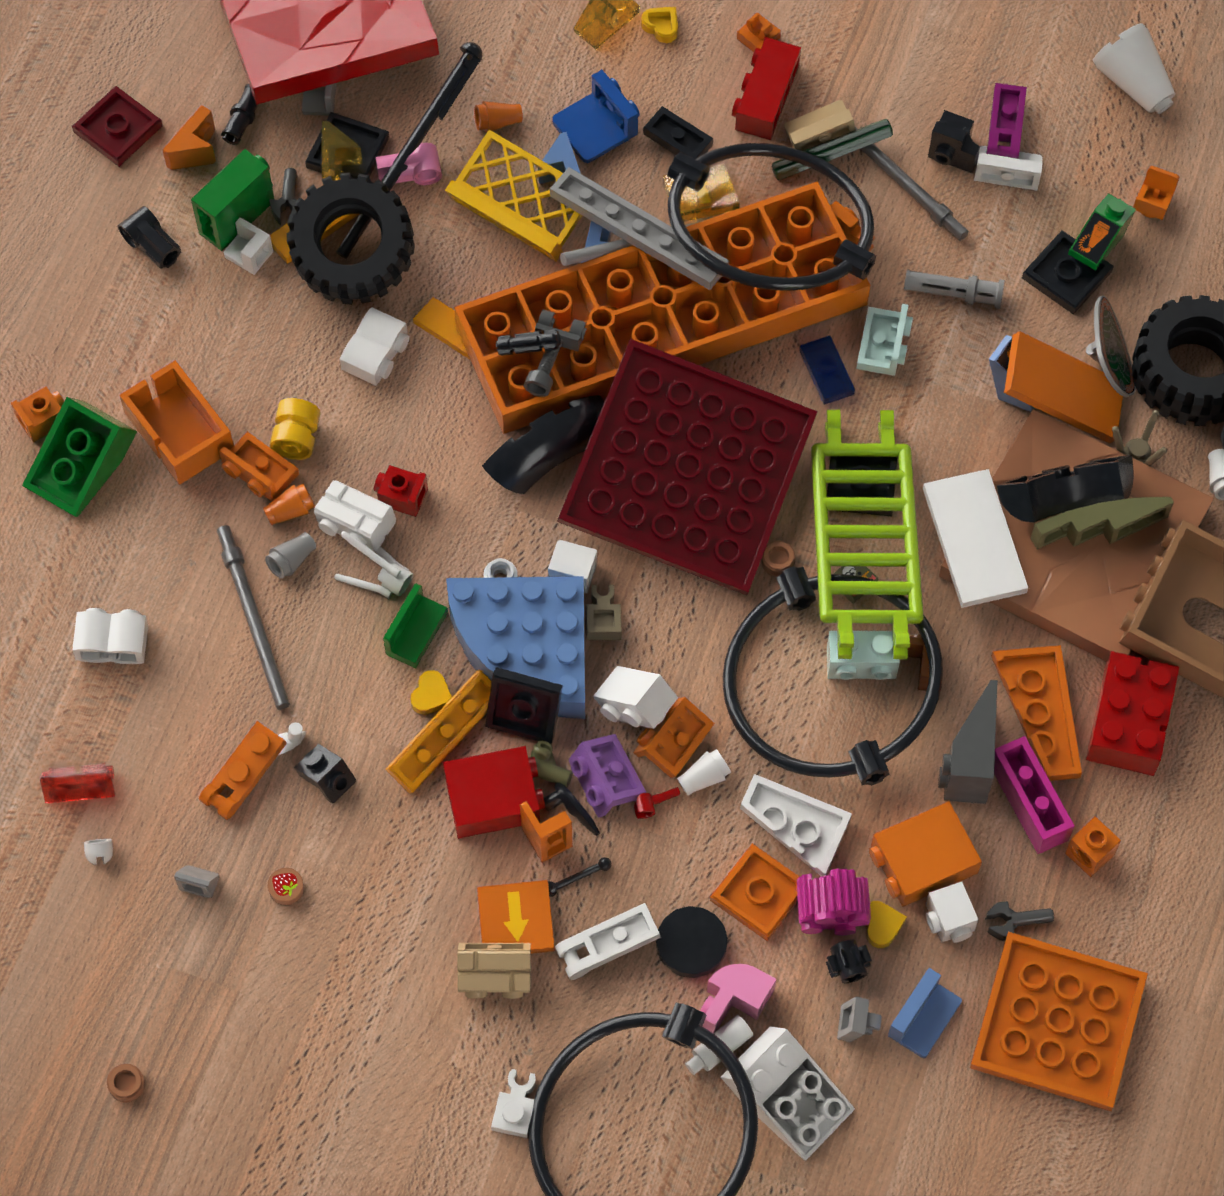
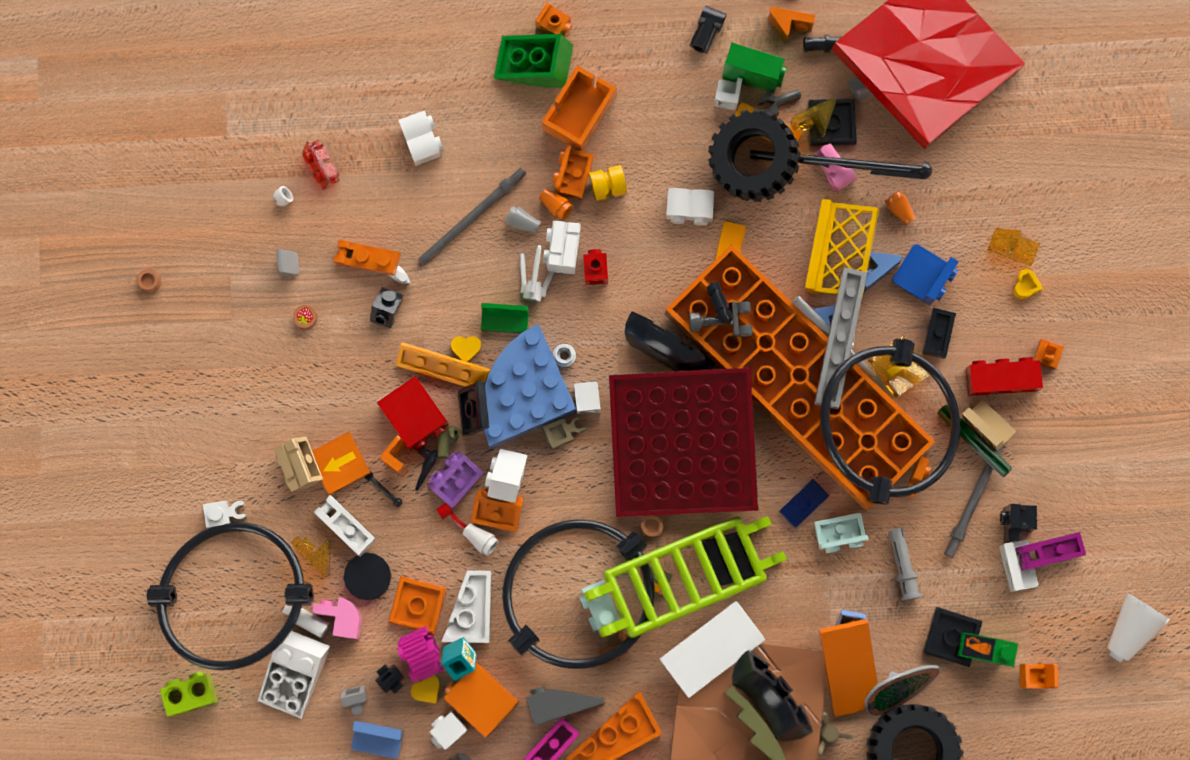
camera: 70 degrees right, 15 degrees up
none -> clear yellow slope [291,536,331,578]
none -> teal brick [441,637,477,681]

